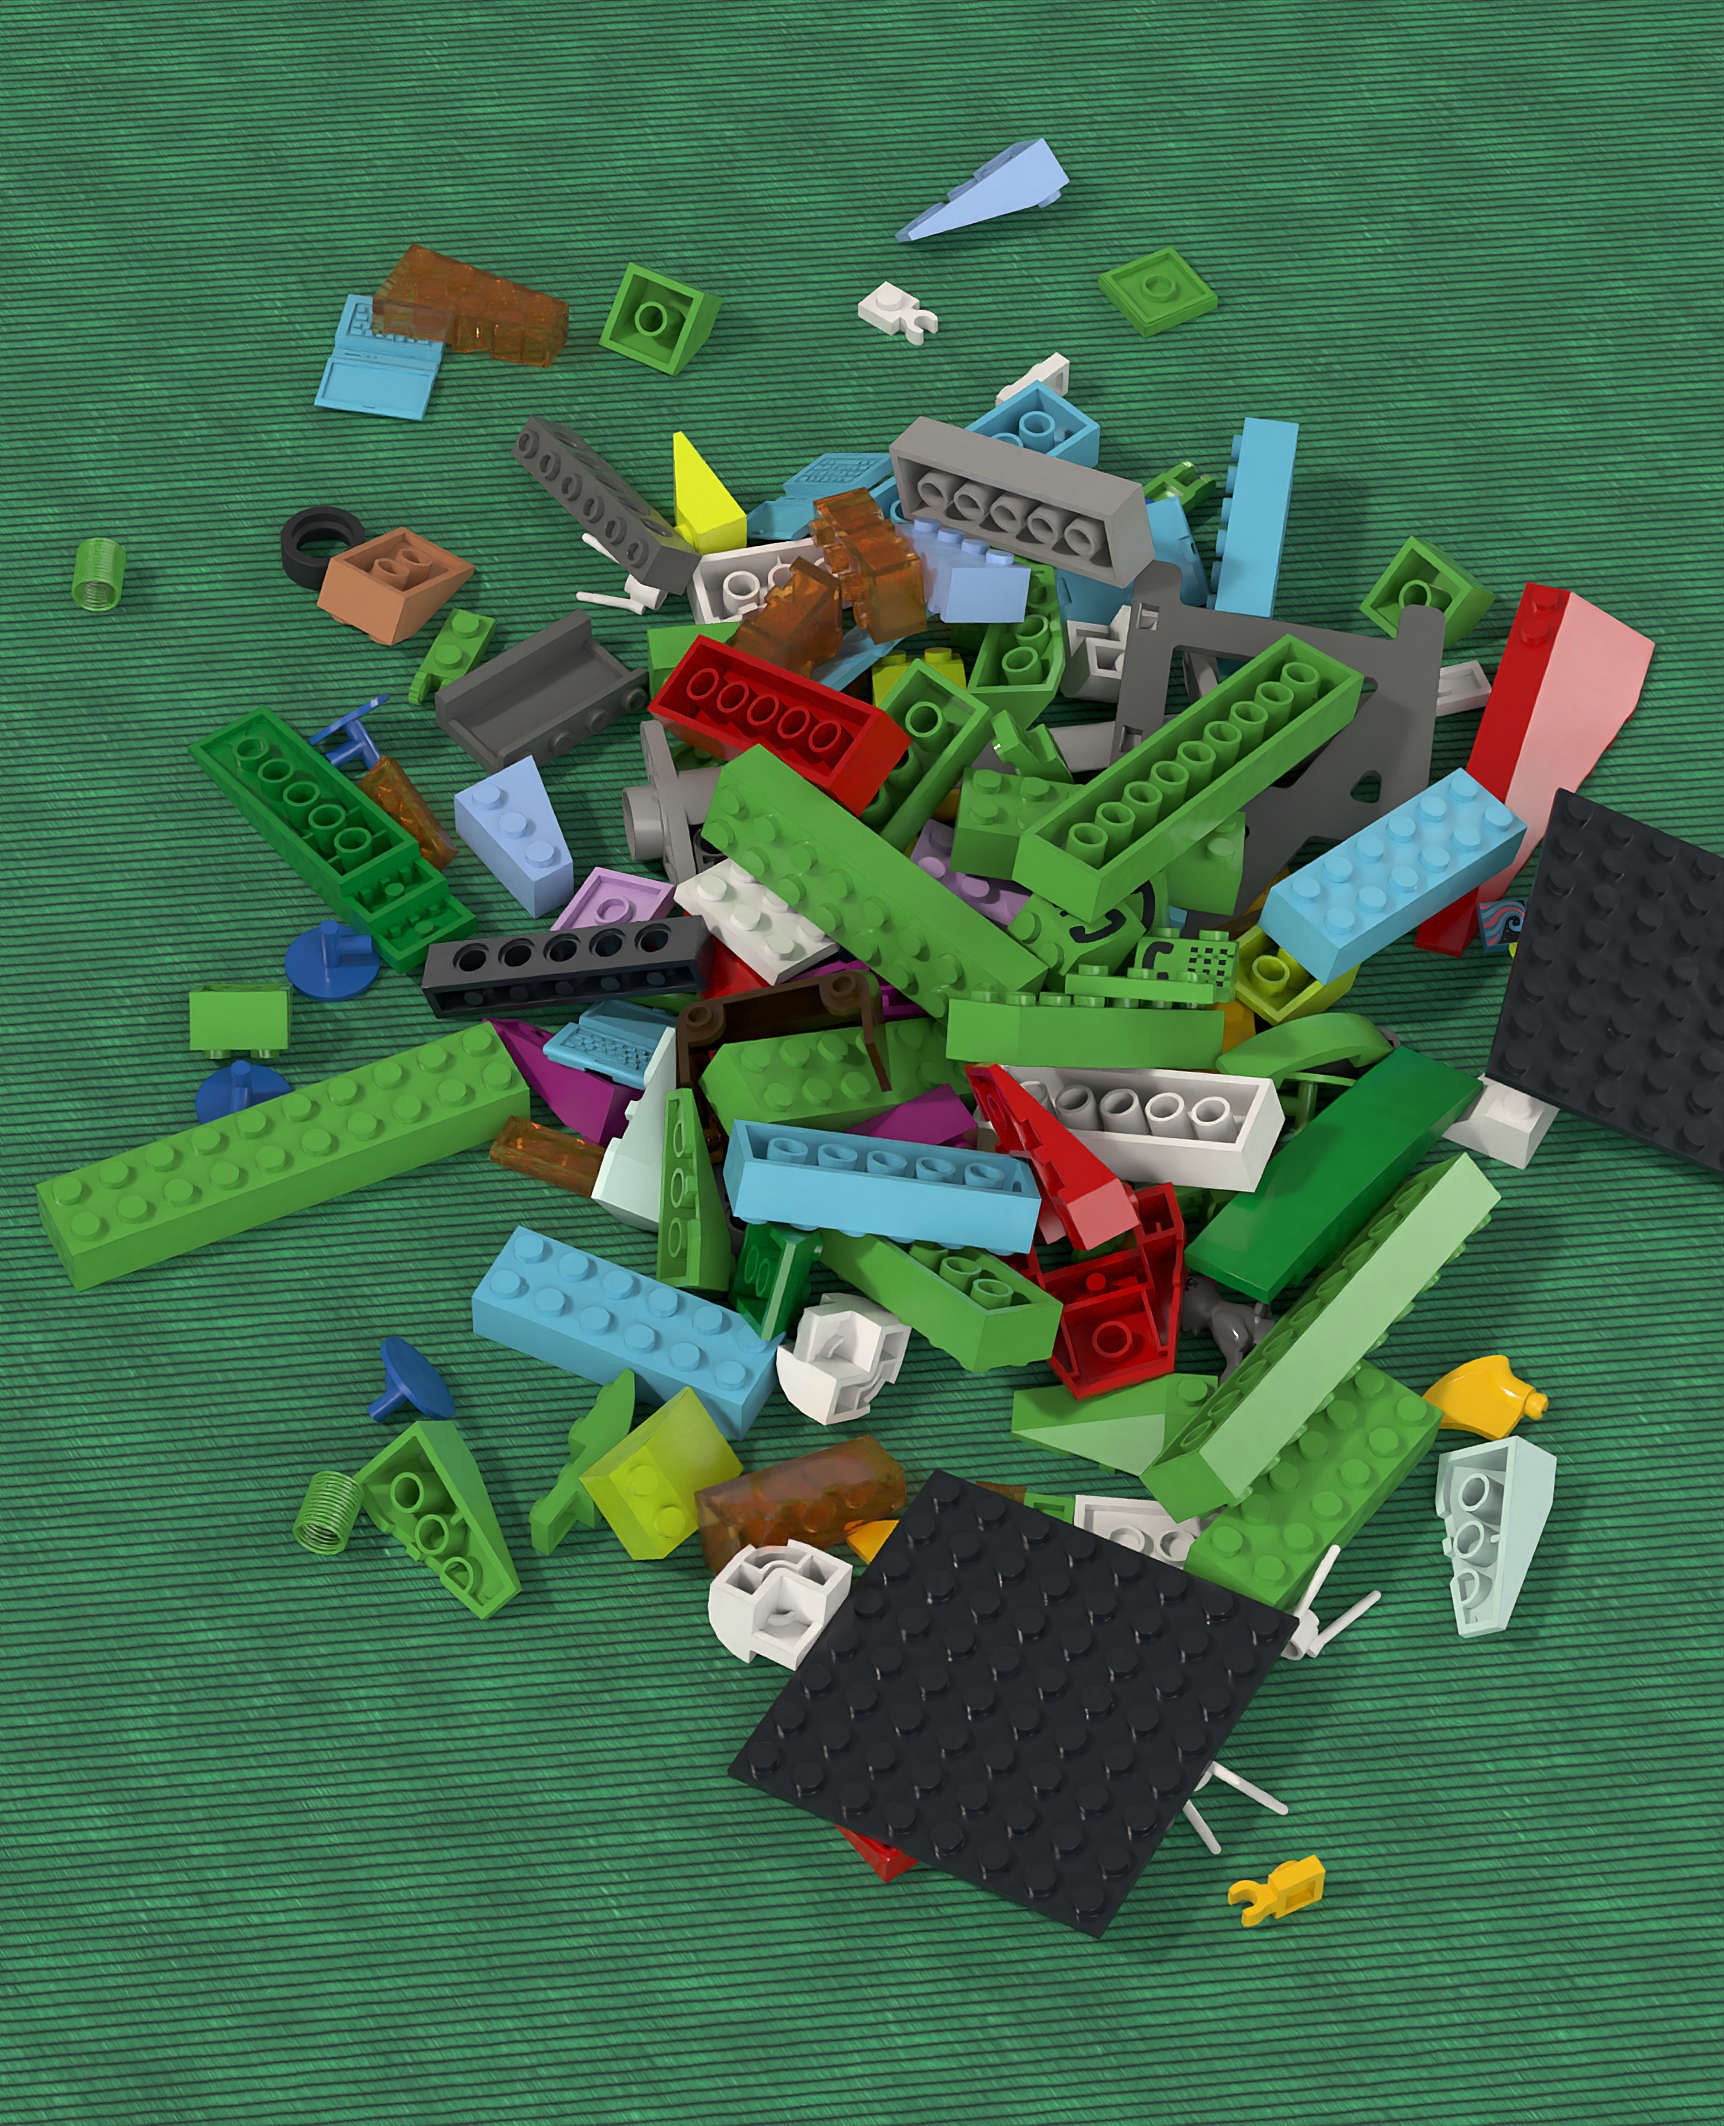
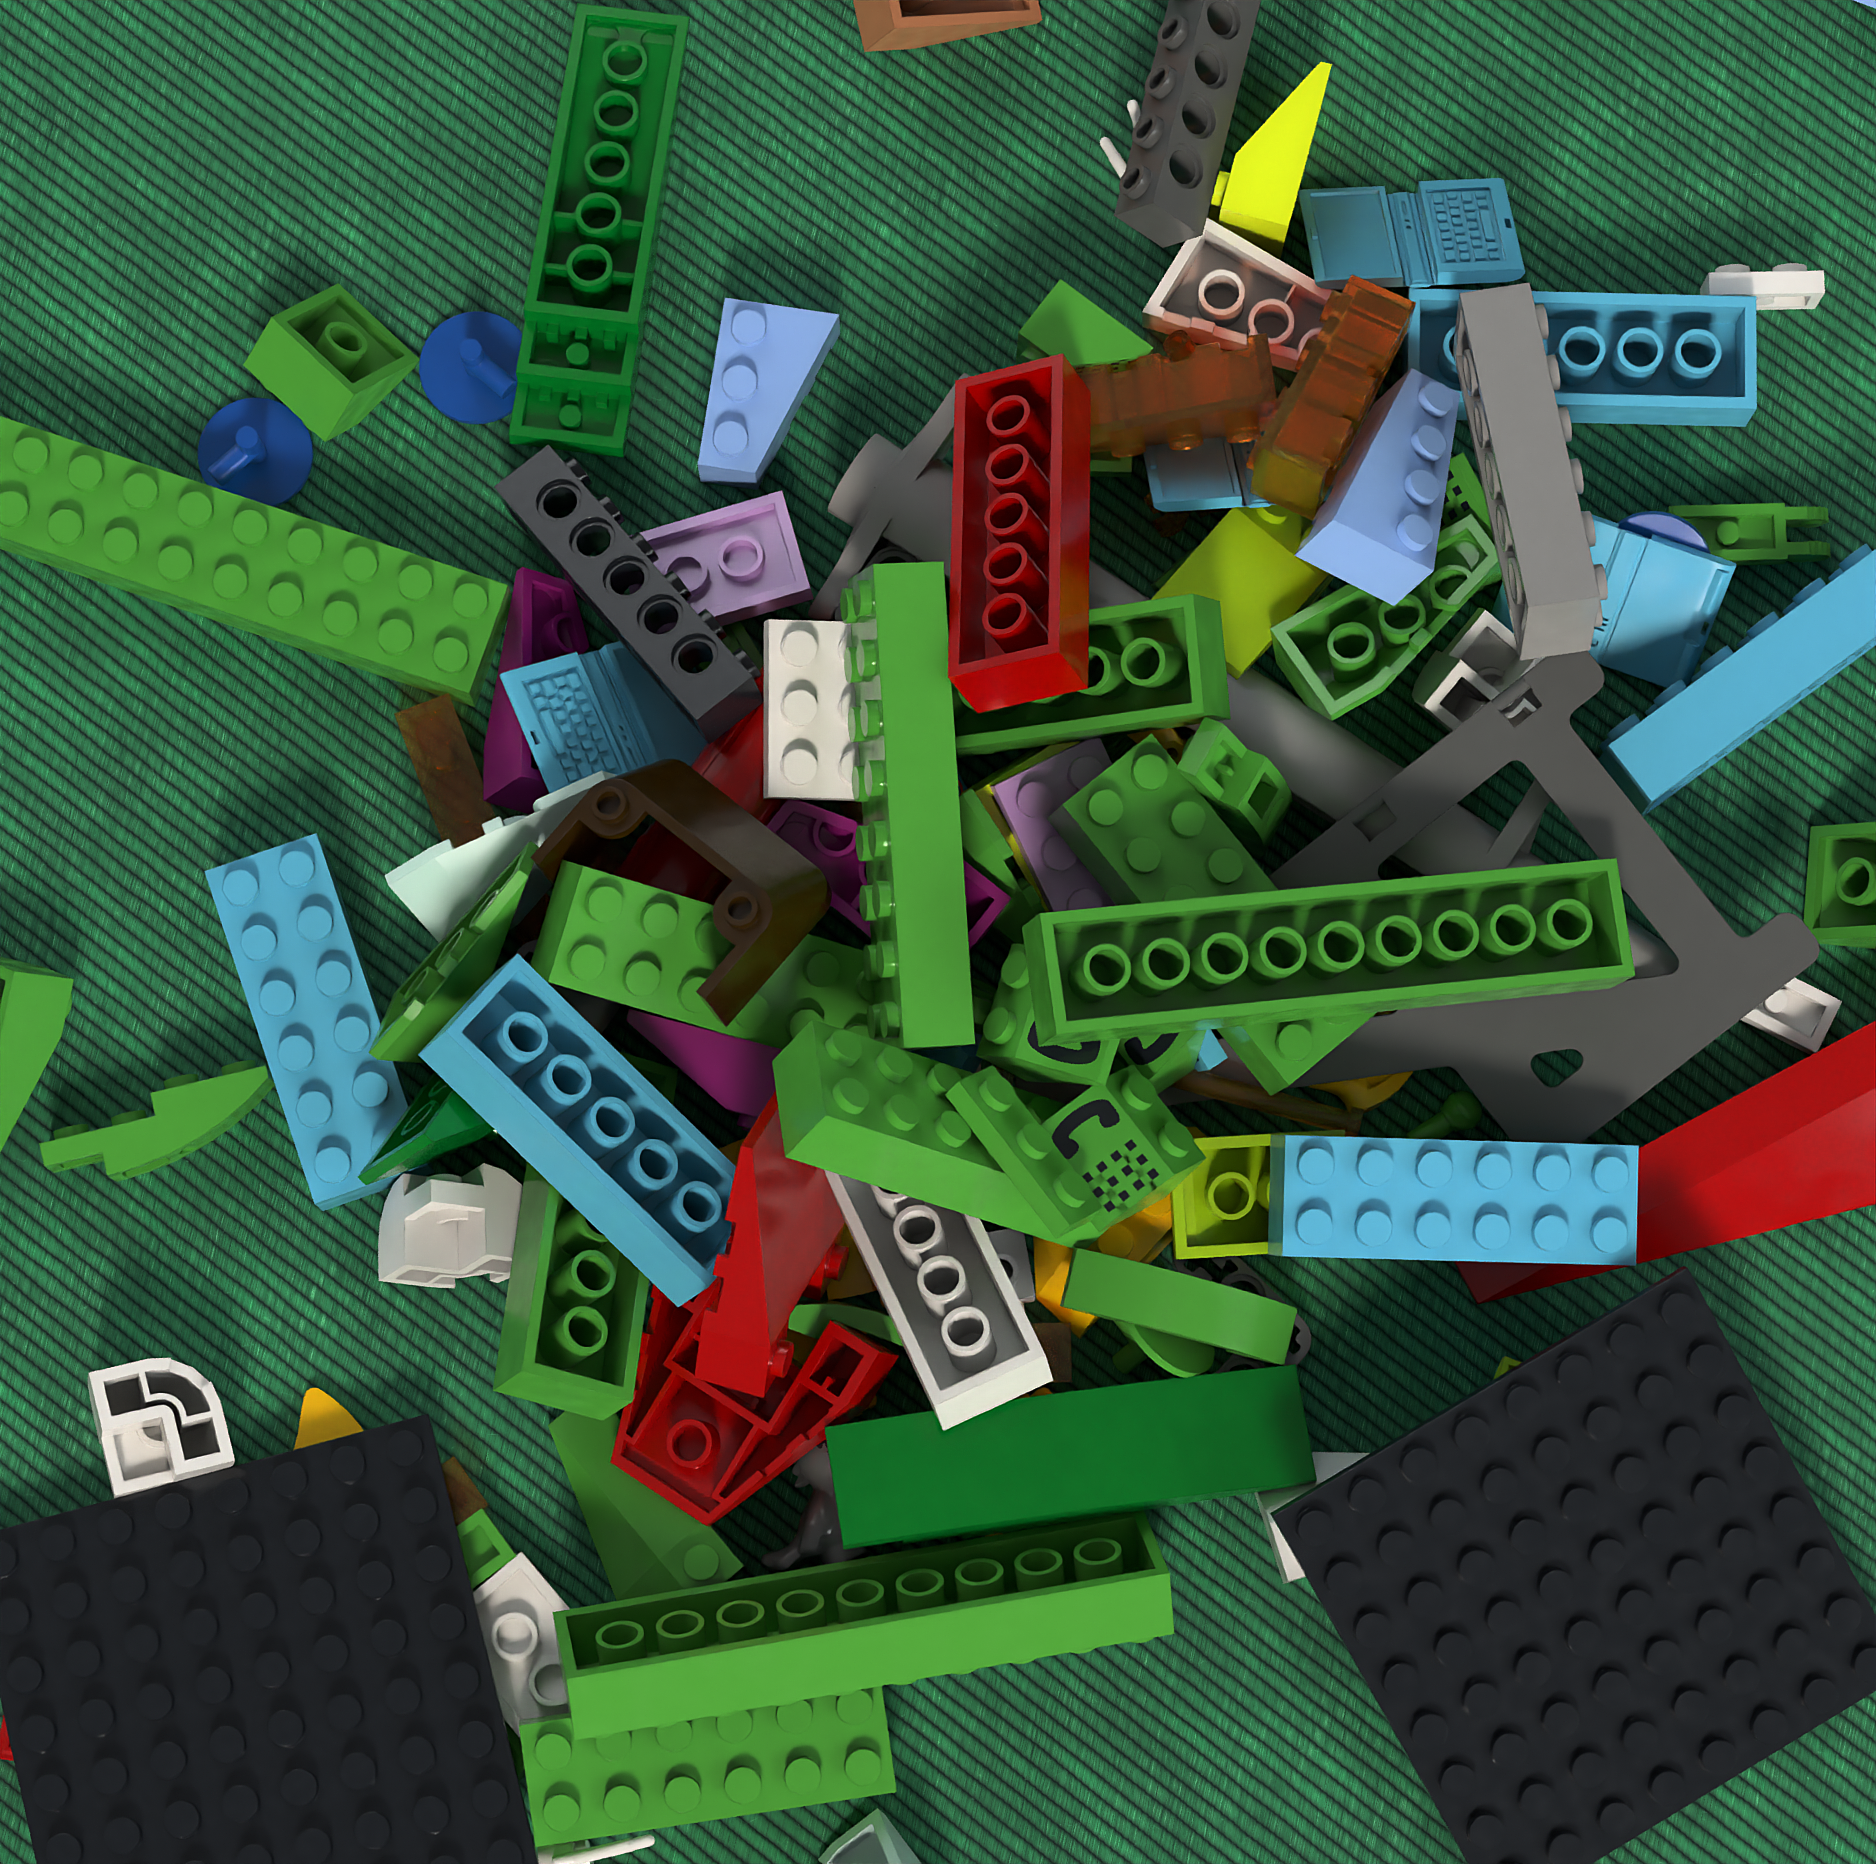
camera: 45 degrees right, 30 degrees up
blue shield [307,693,390,771] -> none
clear orange plate [356,755,459,873] -> none
blue shield [367,1336,455,1423] -> none
bright green hinge [408,607,496,706] -> none
dark grey panel [435,608,649,776] -> none
lime slope [578,1386,744,1560] -> none
clear orange wedge [694,1434,908,1576] -> none
white plate [858,281,938,346] -> none
yellow arm [1422,1355,1549,1441] -> none
tile [1477,898,1526,953] -> none

